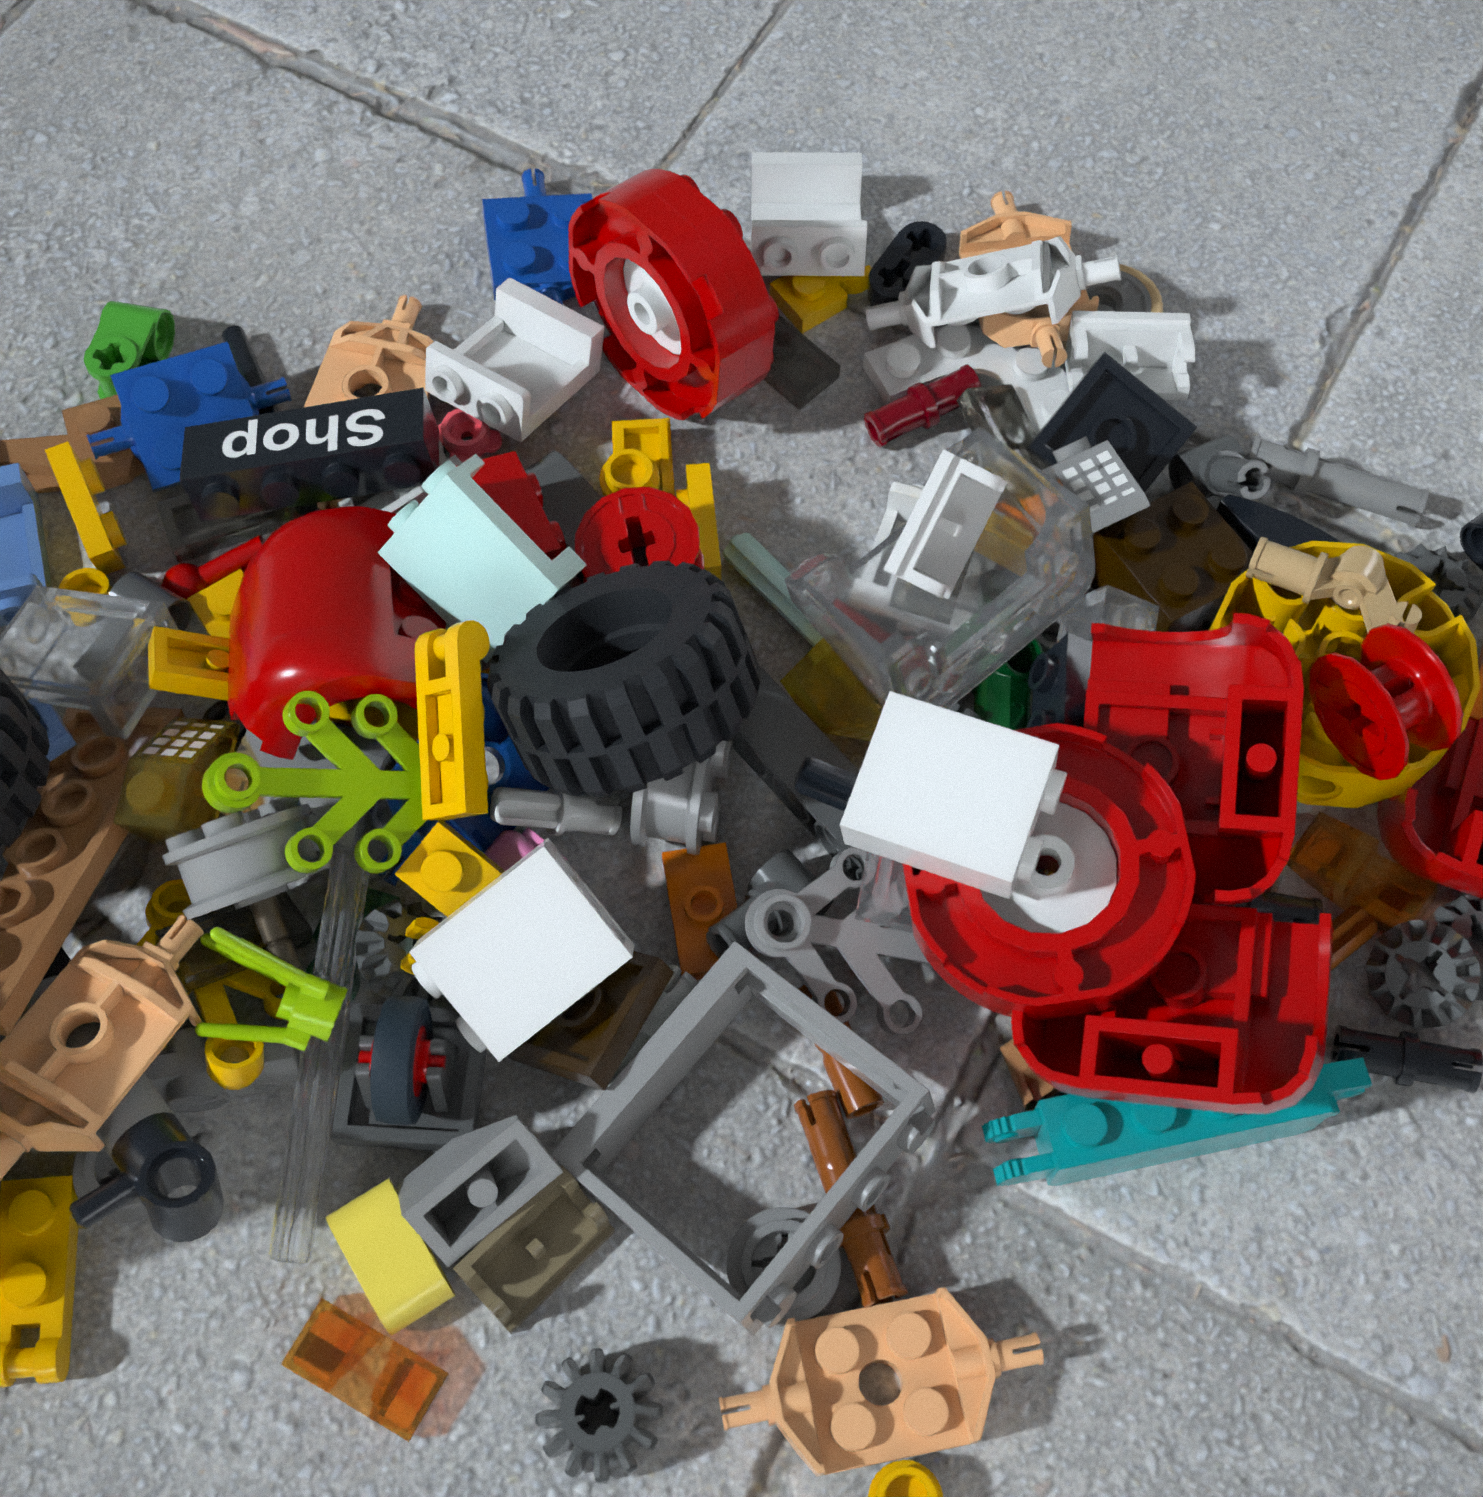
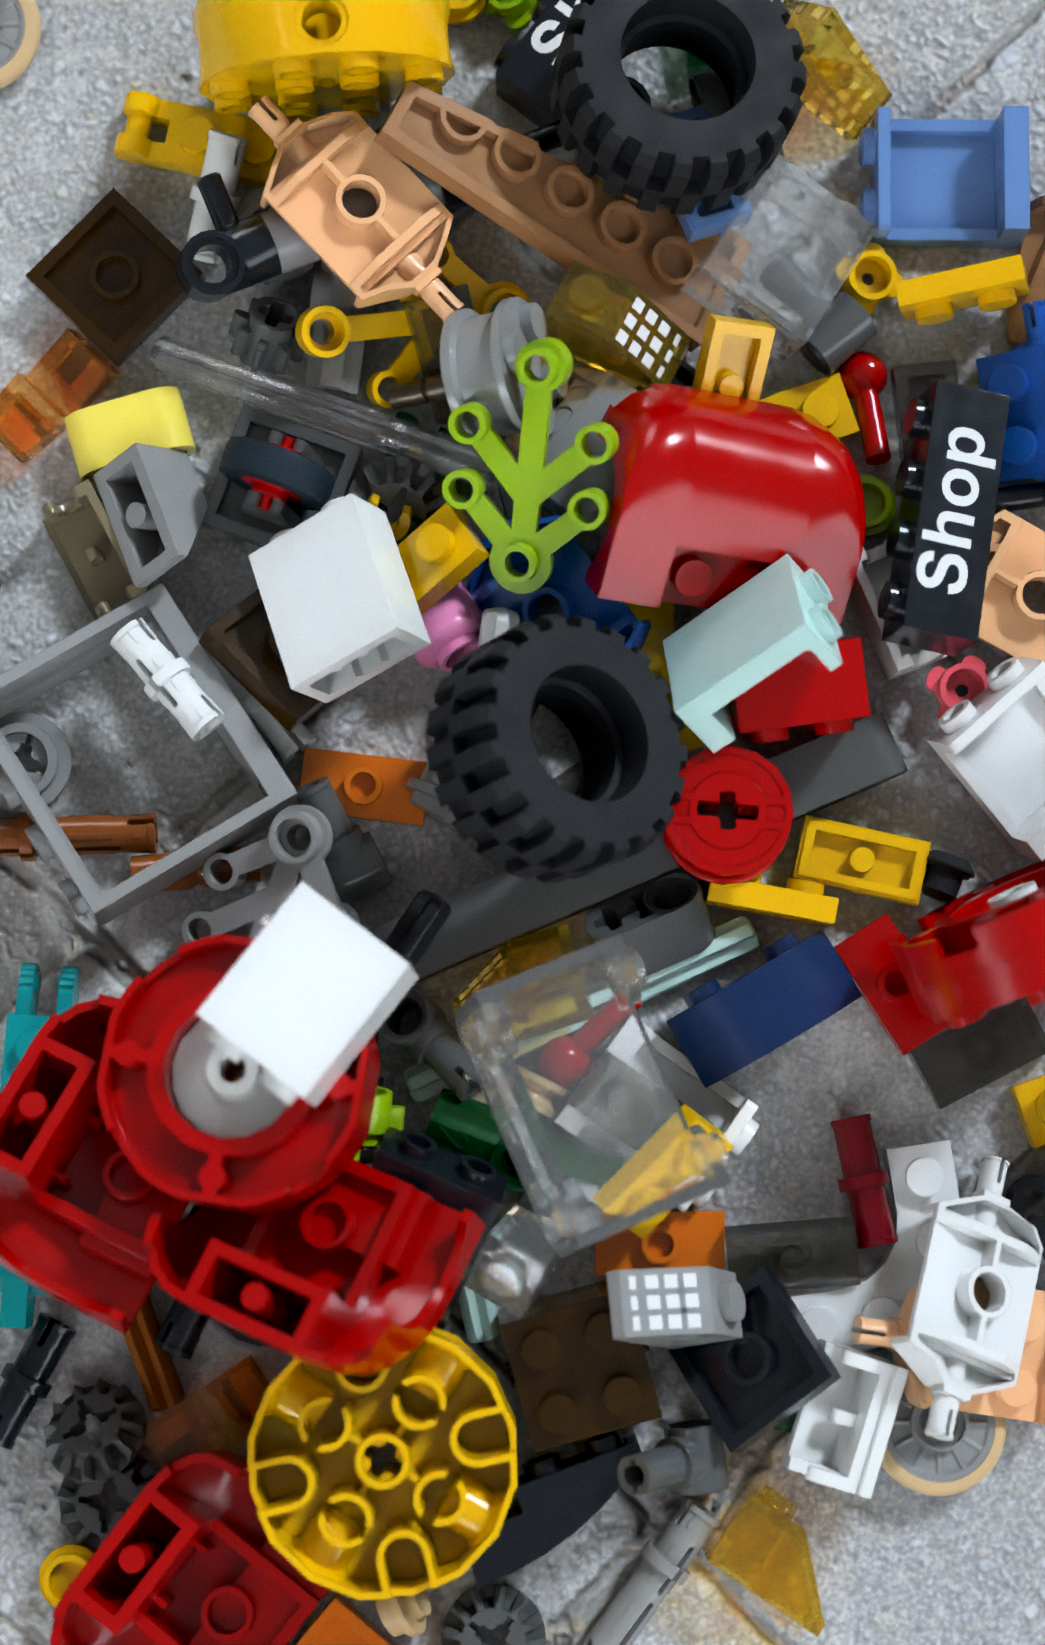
camera: 105 degrees right, 20 degrees up
lime plant [195,927,348,1051] -> none
yellow plate [414,620,490,820] -> none
yellow plate [599,449,660,496] -> none
white hinge [883,449,1007,599] -> none
tan pin [1246,536,1422,633] -> none
red piece [1309,623,1463,781] -> none
none -> dark brown plate [25,188,206,367]
none -> white pin [110,618,226,742]
none -> white pin [186,129,249,264]
none -> dark grey gear [228,296,305,375]
none -> dark grey beam [584,871,716,984]
none -> dark blue brick [666,929,862,1088]
none -> clear yellow slope [702,1483,825,1637]
none -> red plate [834,913,949,1055]
none -> black piece [922,850,975,903]

